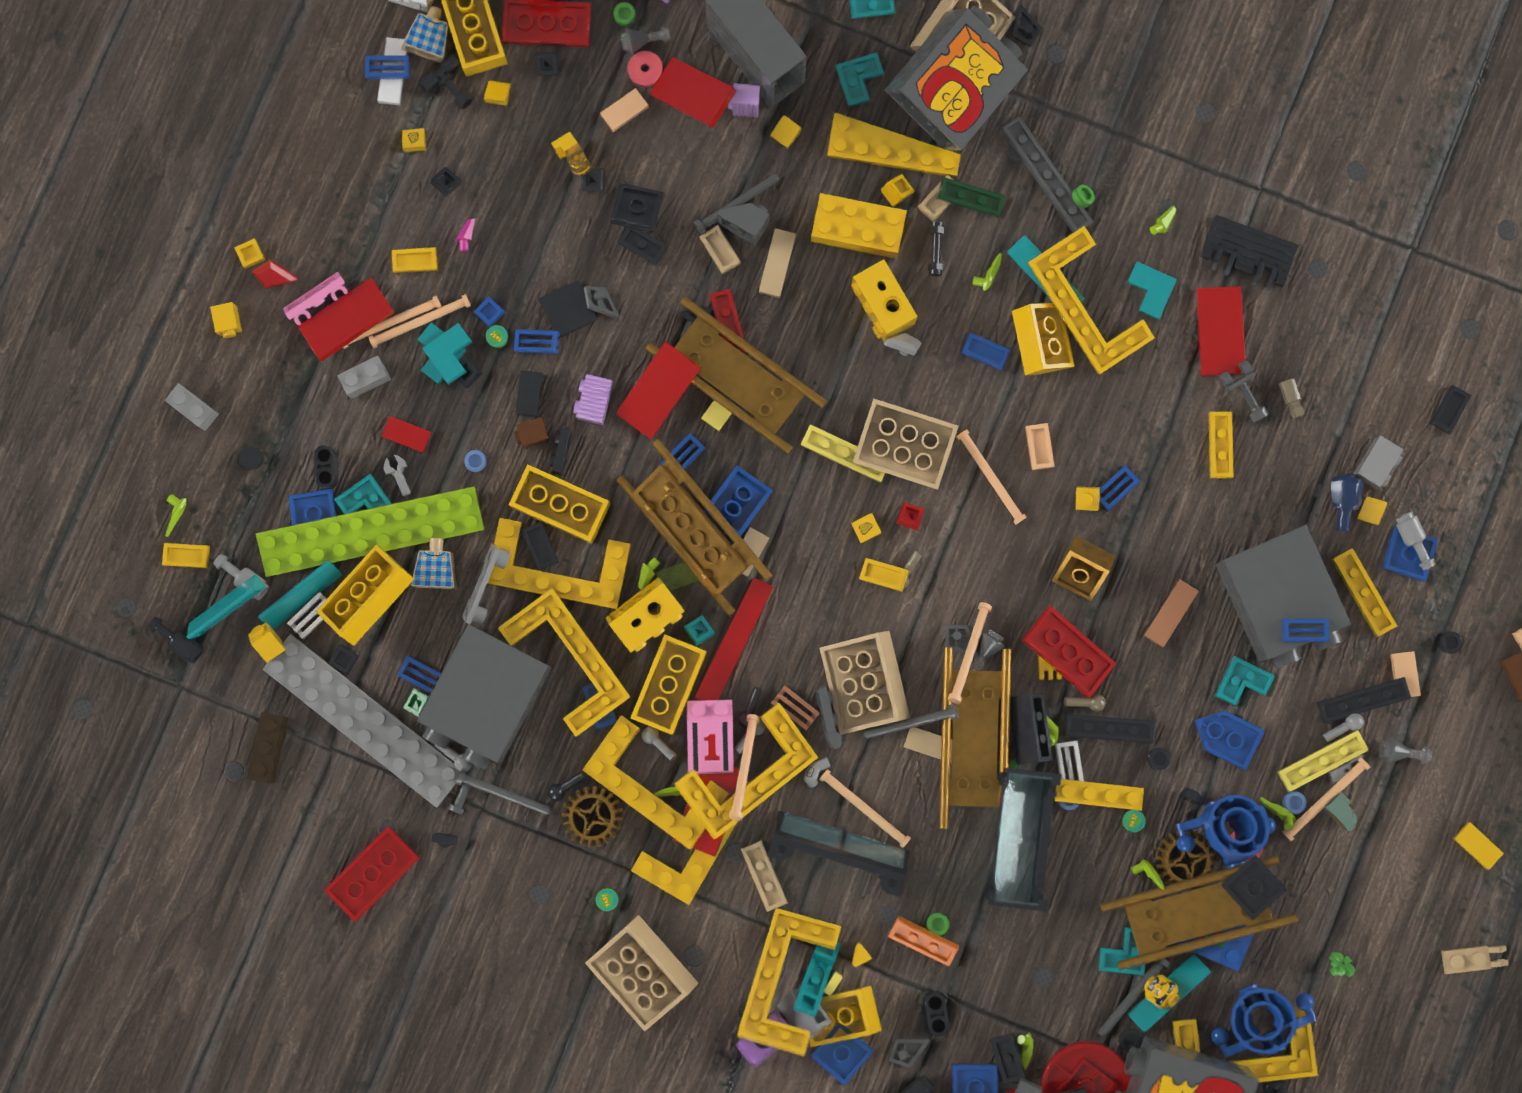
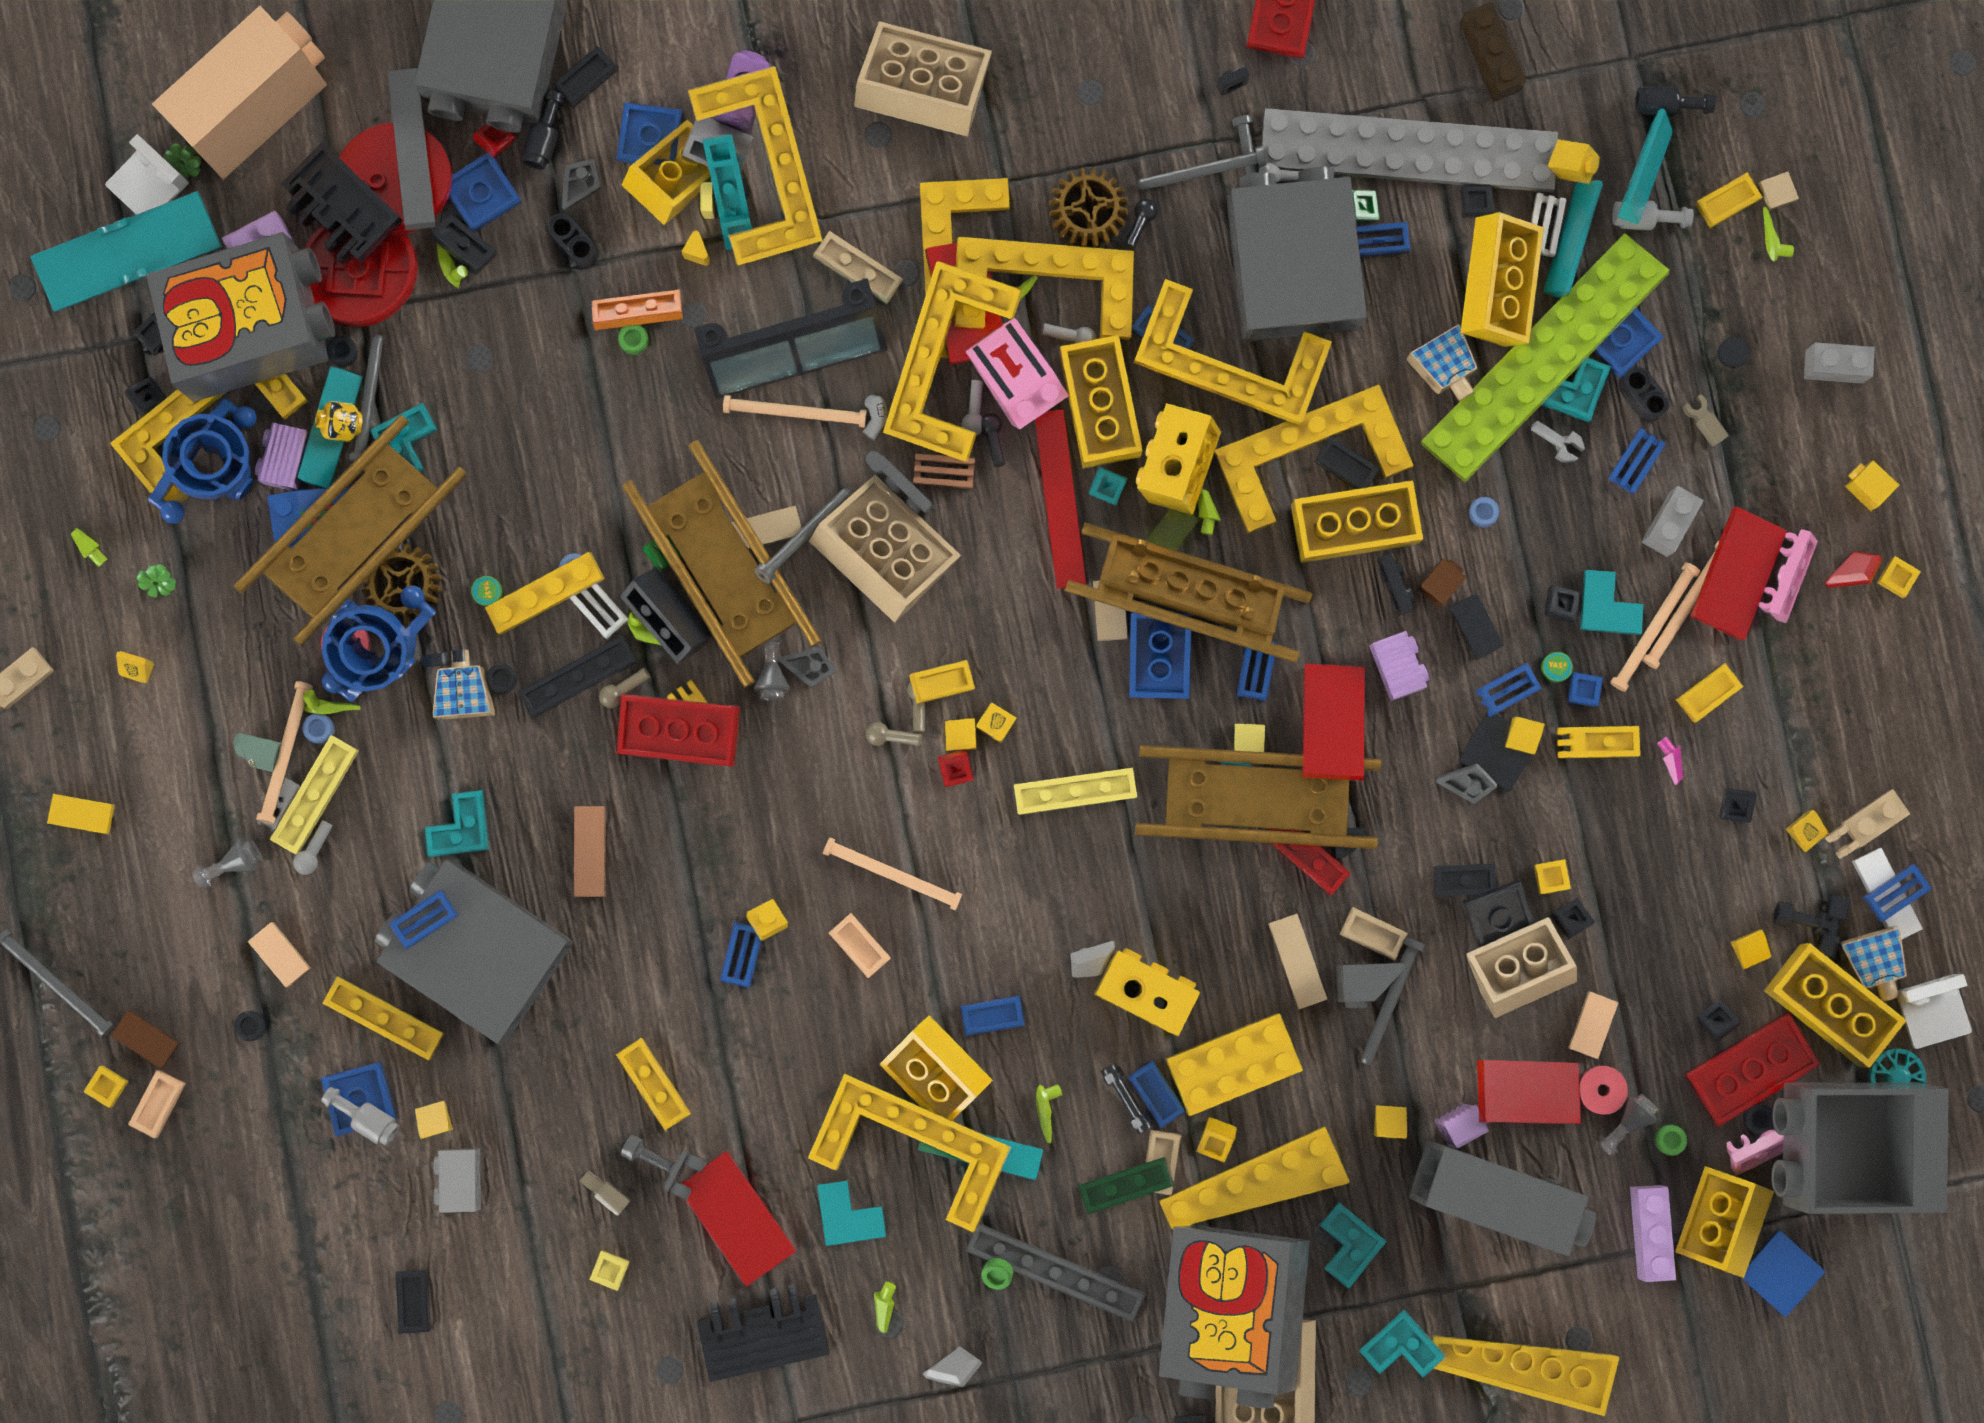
camera: 145 degrees right, 0 degrees up
red tile [382,416,432,453] -> none
teal tile [422,323,472,385] -> none
light grey brick [462,543,511,626] -> none
leg [551,132,590,176] -> none
bright green tile [596,888,619,911] -> none
light nougat bar [729,714,760,821] -> none
tan slope [853,398,959,490] -> none
light nougat bar [948,602,992,704] -> none
clear light blue windscreen [986,767,1061,912] -> none
pearl gold slope [1052,536,1115,601] -> none
lime bar [1131,859,1164,890] -> none
blue tile [1194,710,1265,771] -> none
black tile [1221,855,1287,920] -> none
black tile [1316,677,1411,724] -> none
dark blue piece [1331,474,1364,531] -> none
none -> lime bar [71,528,108,567]
none -> yellow slope [116,651,154,683]
none -> lavender brick [255,423,310,491]
none -> torso [433,650,495,720]
none -> light yellow tile [589,1250,630,1291]
none -> dark tan bar [865,722,922,746]
none -> light grey piece [923,1346,982,1387]
none -> yellow slope [945,718,976,751]
none -> blue tile [1127,1060,1186,1128]
none -> tan slope [1466,917,1577,1018]
none -> yellow slope [1505,717,1545,755]
none -> yellow plate [1534,859,1571,895]
none -> yellow hinge [1557,726,1640,758]
none -> blue tile [1608,428,1666,494]
none -> dark tan bar [1683,394,1729,447]
none -> tan tile [1758,172,1799,211]
none -> tan hinge [1825,789,1910,859]

